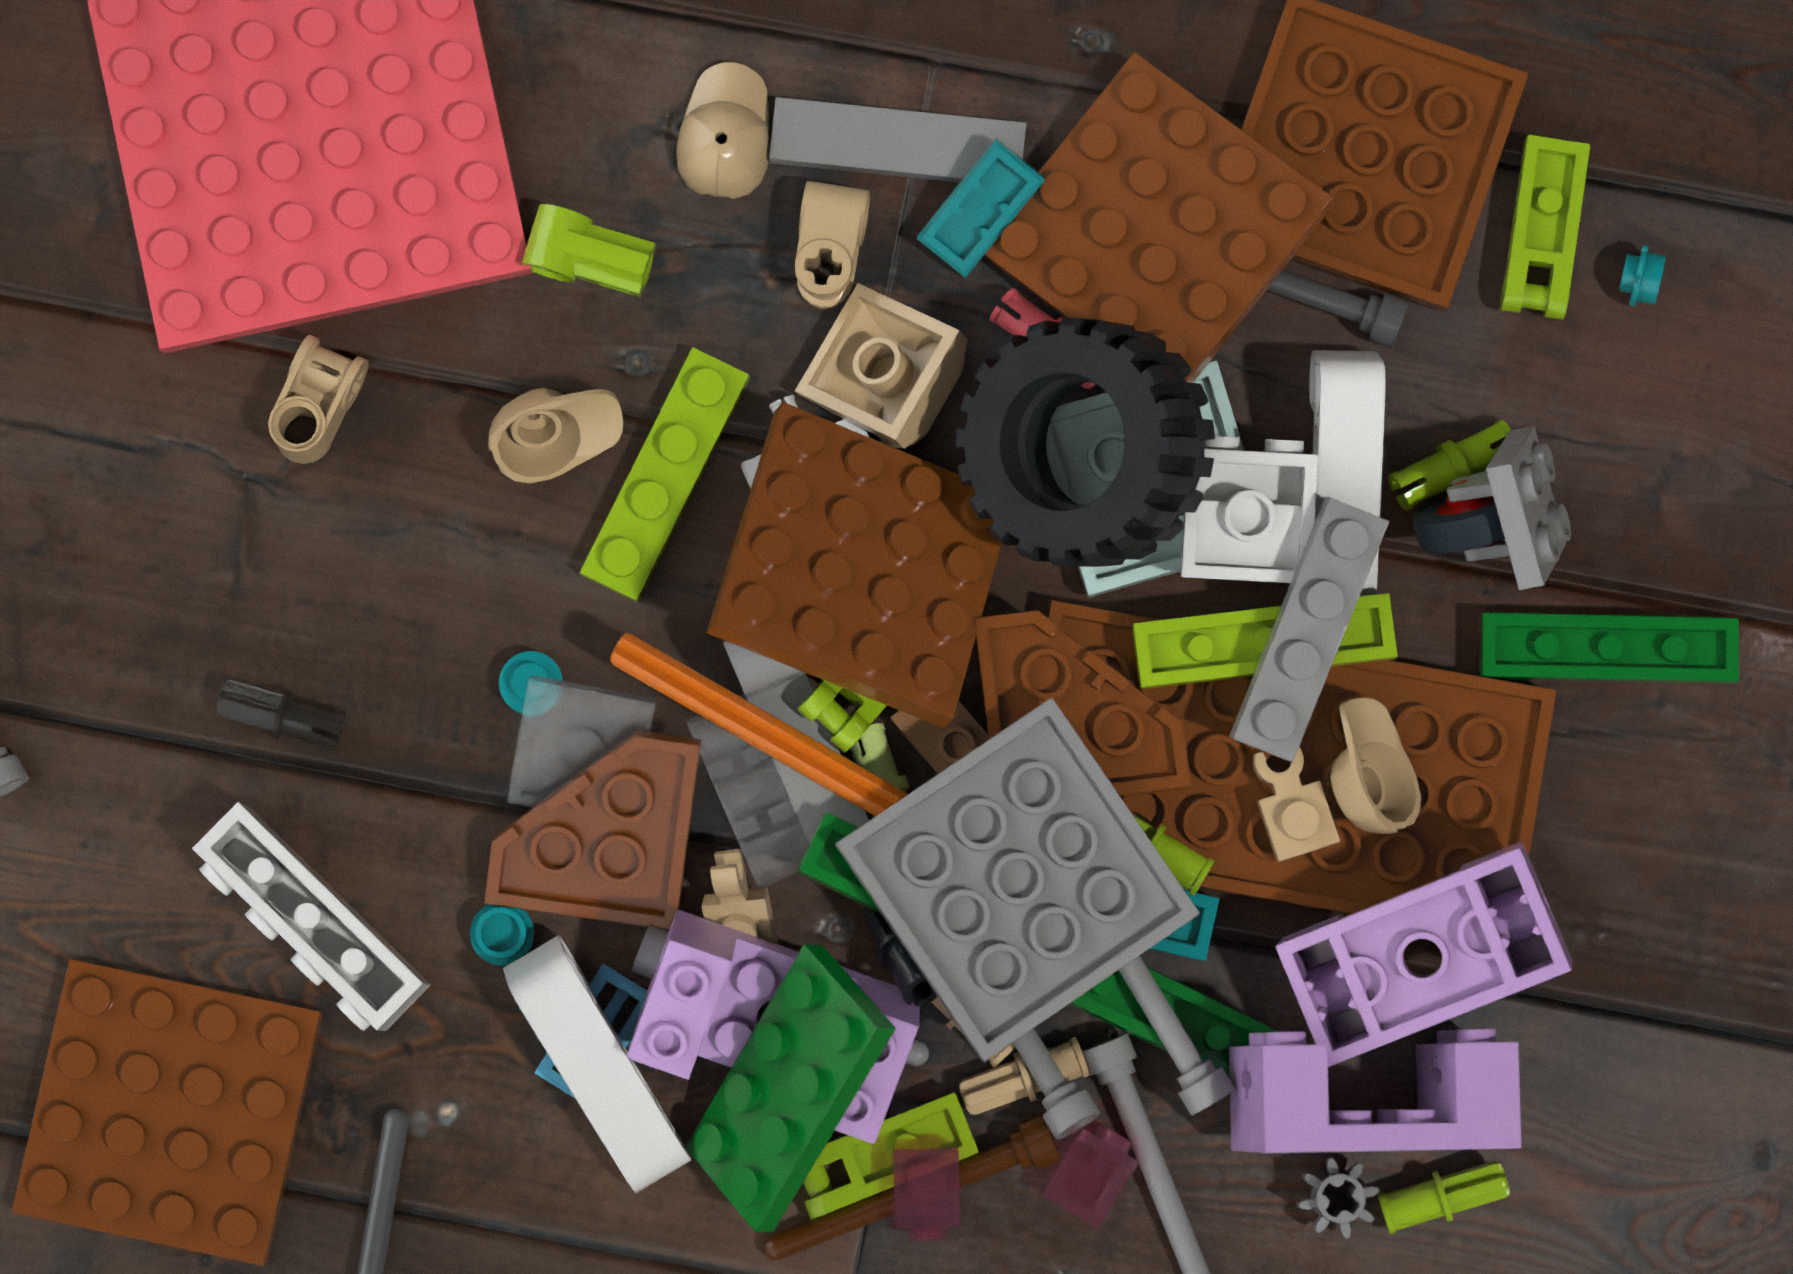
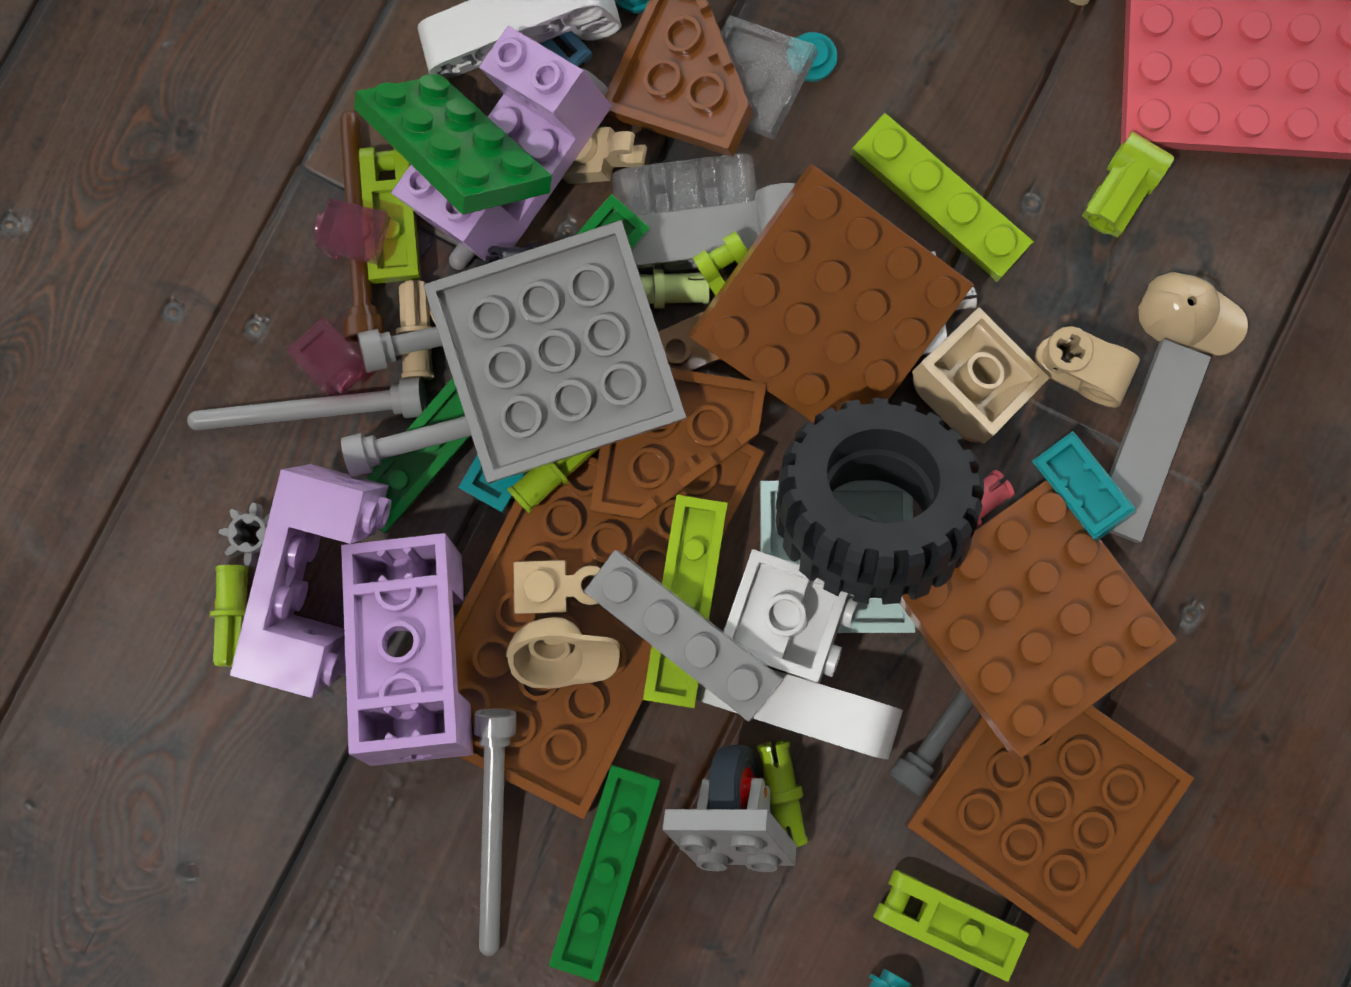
camera: 110 degrees right, 0 degrees up
tan cap [488,387,623,484] -> none
orange axle [610,633,908,817] -> none
none -> light grey piece [474,708,516,956]

